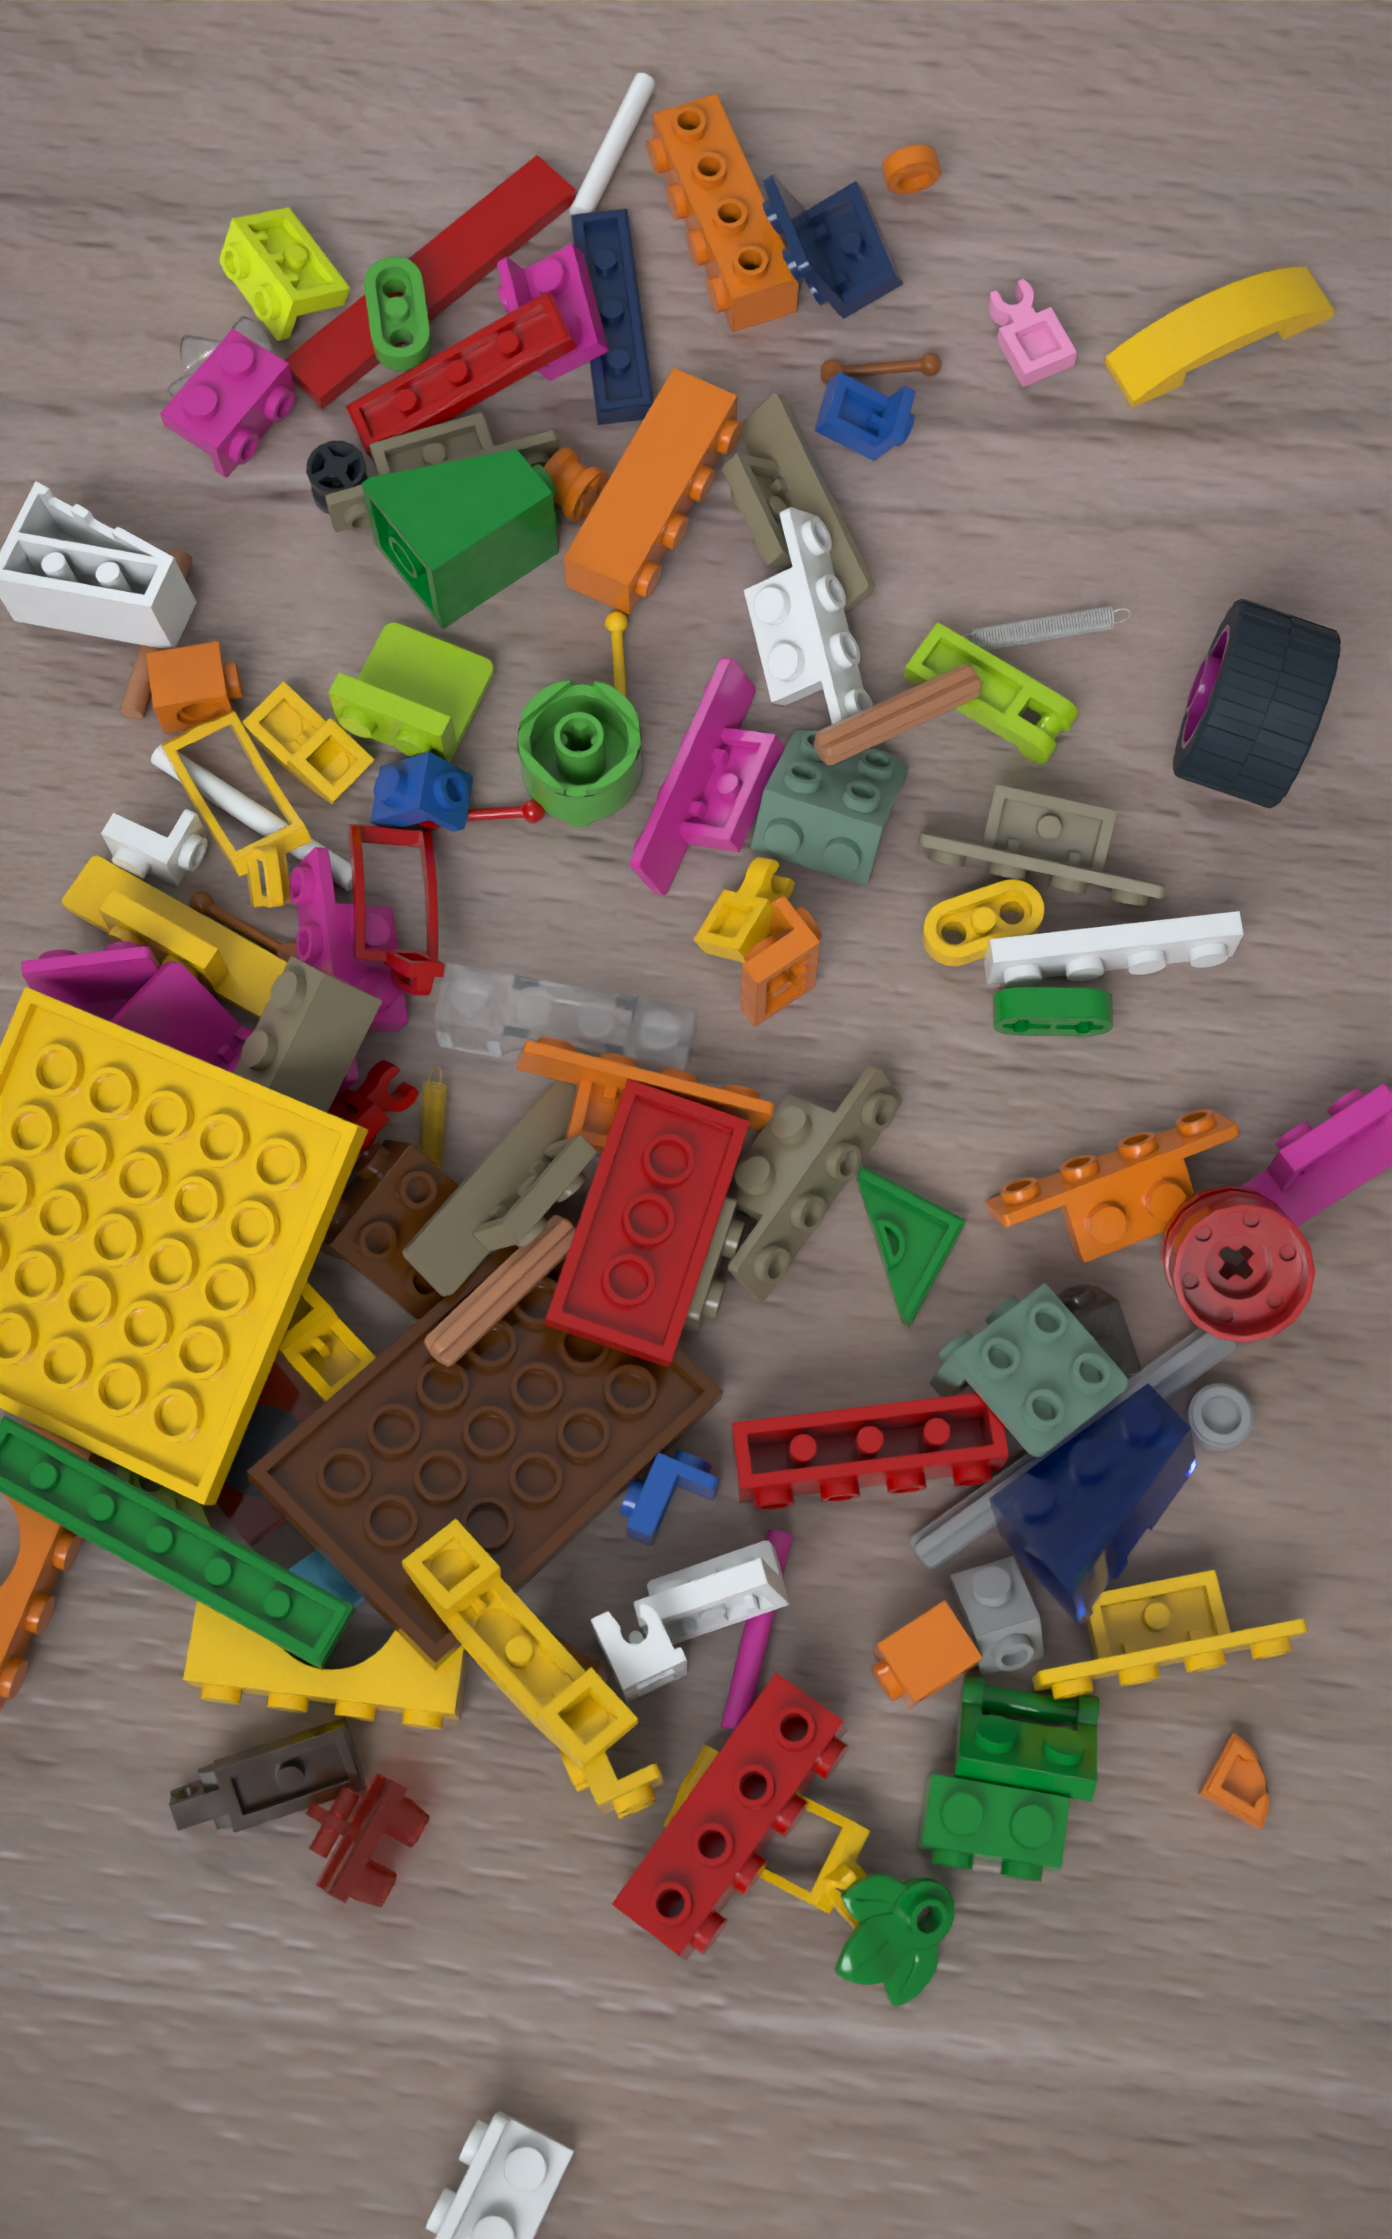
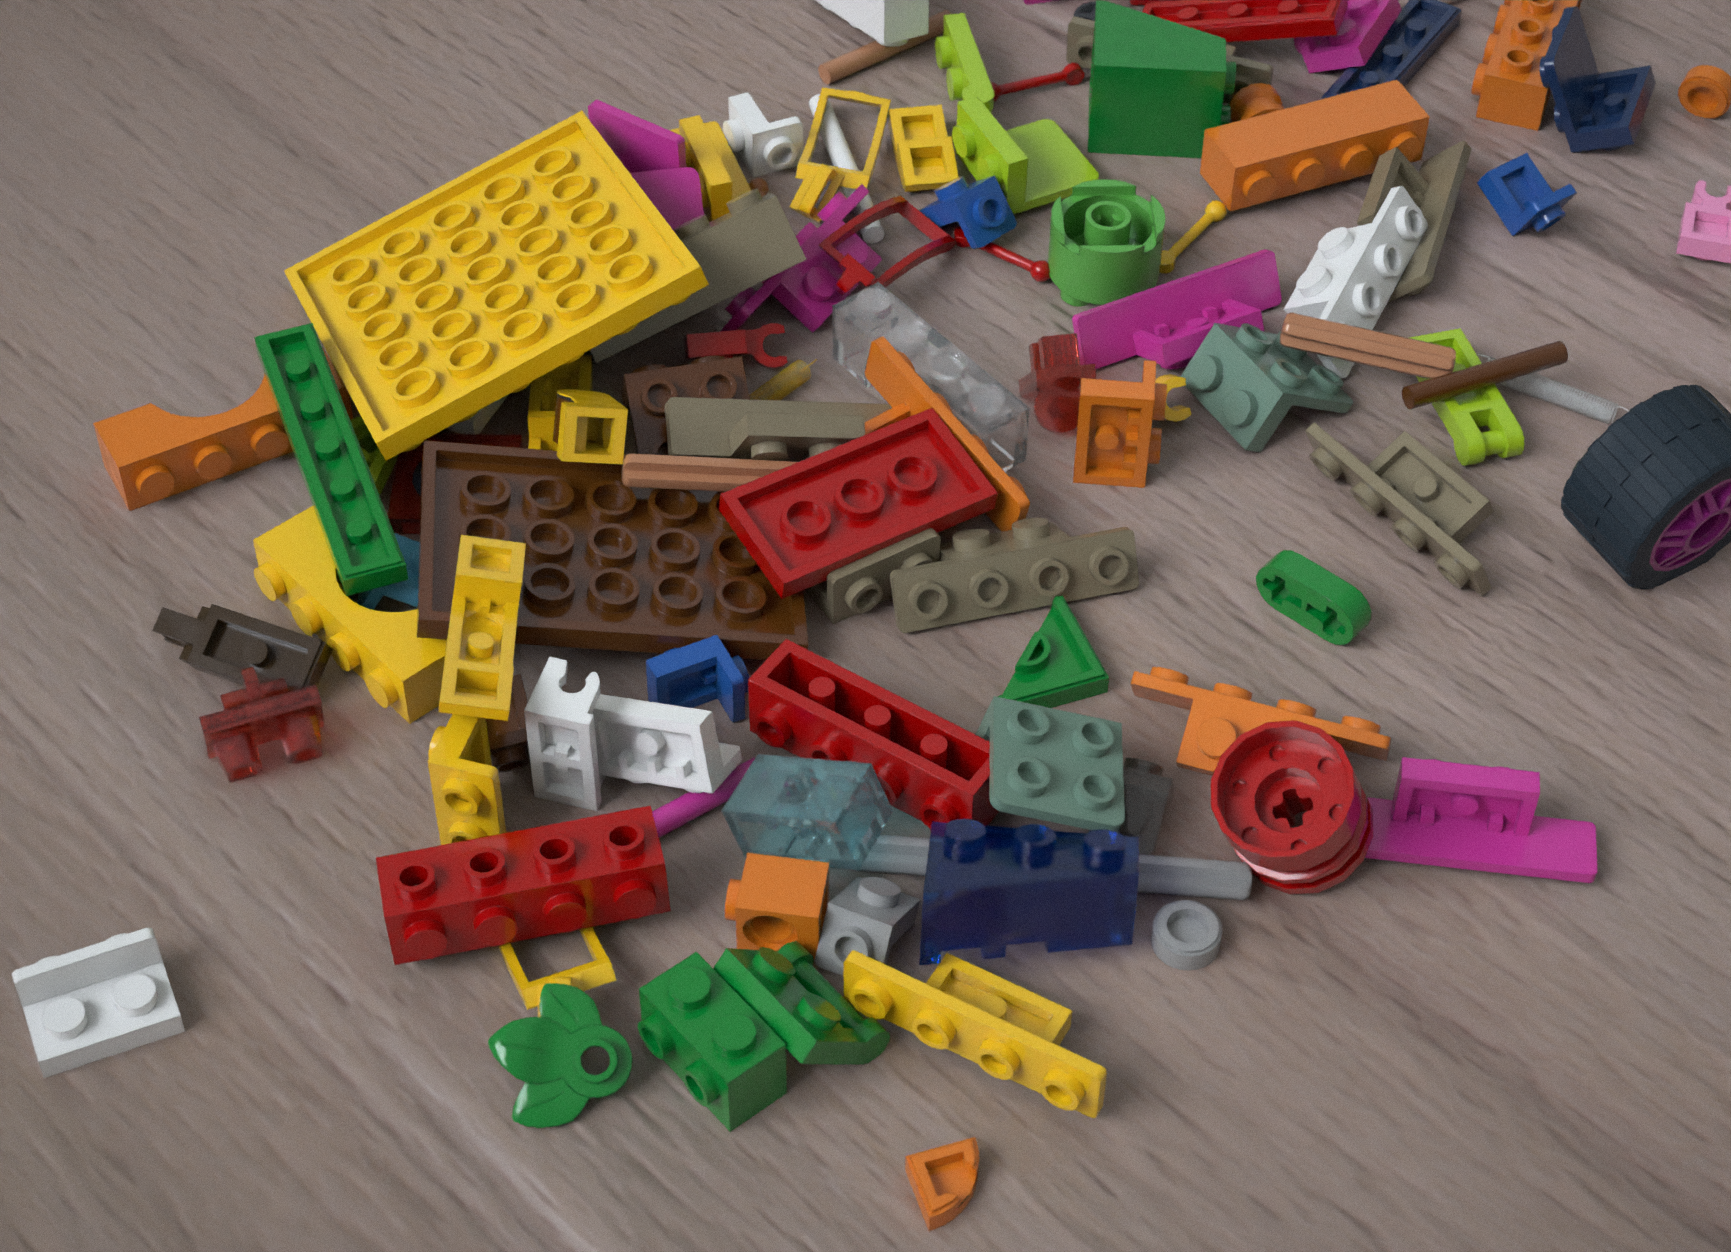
camera: 40 degrees right, 25 degrees down
orange brick [146,641,243,734] -> none
dark orange hinge [820,353,942,385] -> none
yellow plate [922,879,1044,966] -> none
white plate [984,911,1244,988] -> none
none -> yellow leg [553,389,628,464]
none -> clear light blue brick [721,754,893,871]
none -> lime plate [935,13,994,112]
none -> red hinge [990,63,1085,102]
none -> clear red hips [1018,333,1096,434]
none -> reddish brown bar [1402,341,1568,410]

